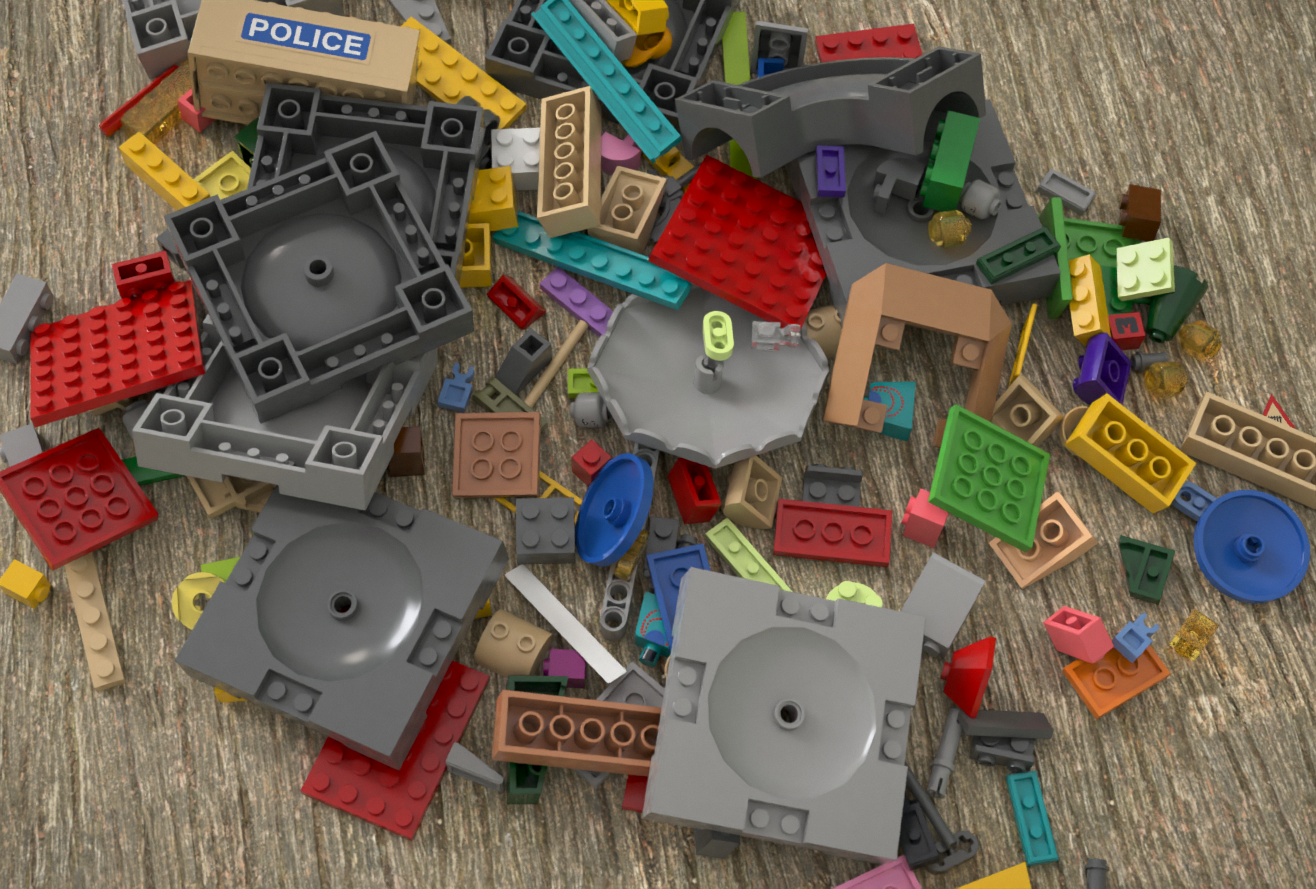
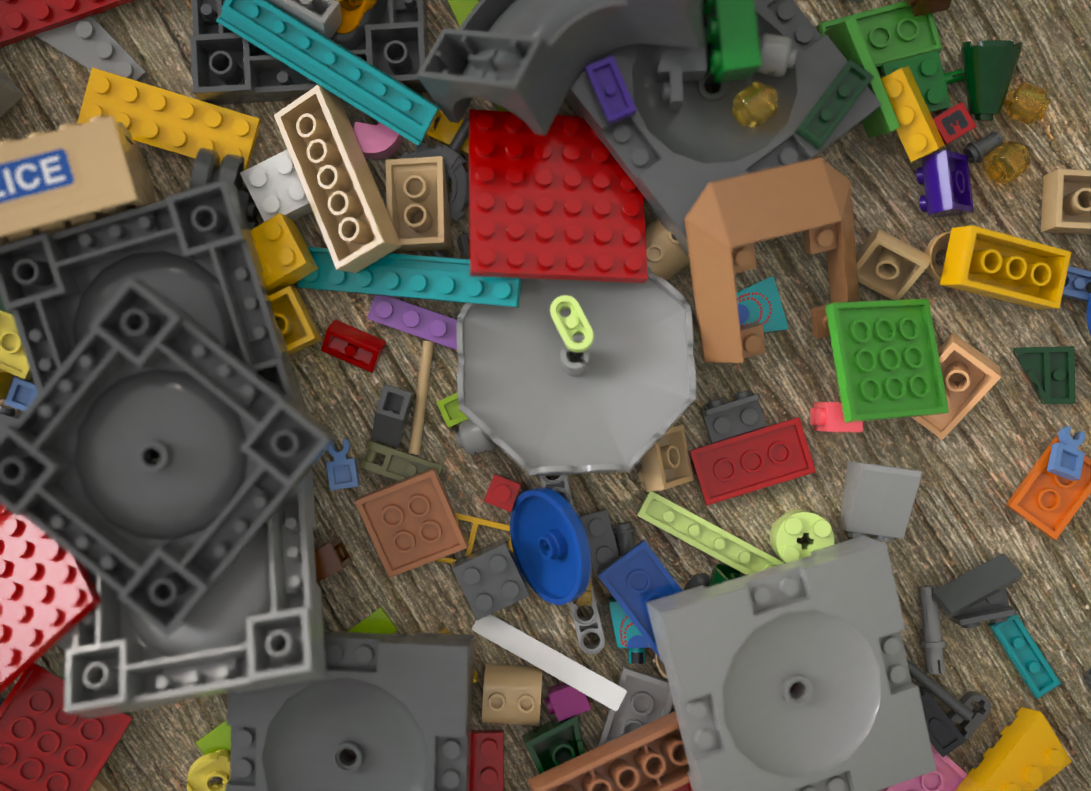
camera: 20 degrees left, 25 degrees up
red brick [667,458,722,525] -> none
clear plate [751,321,800,351] -> none
red slope [940,636,996,719] -> none
yellow window [1008,303,1037,388] -> none
coral brick [1043,606,1114,664] -> none
yellowish green plate [1116,238,1175,301] -> none

